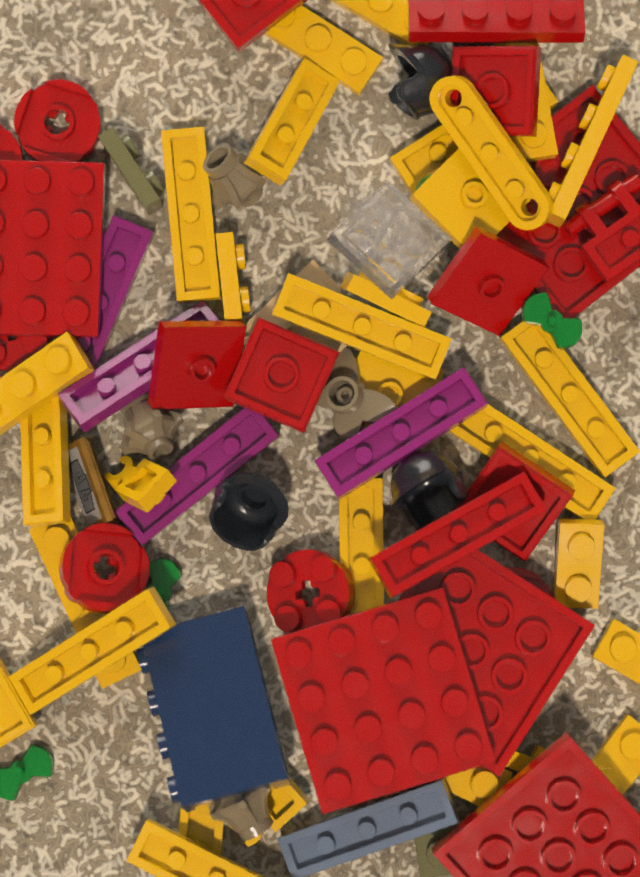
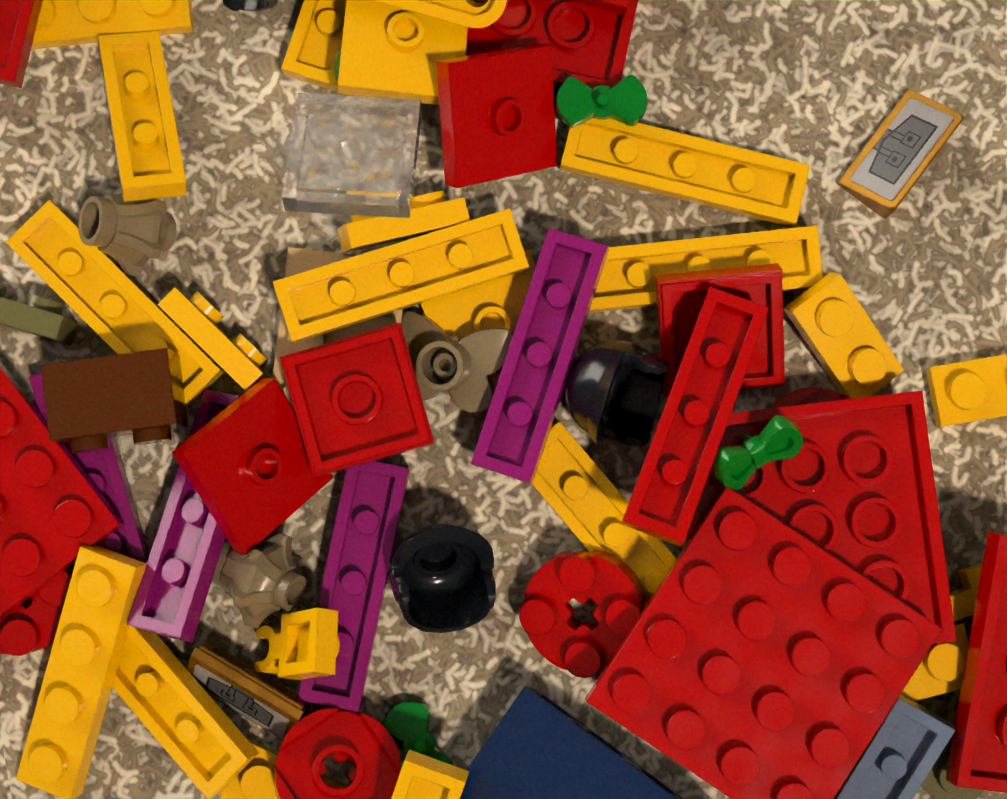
camera: 40 degrees left, 0 degrees up
none -> reddish brown brick [41,348,188,453]
none -> green piece [712,415,803,490]

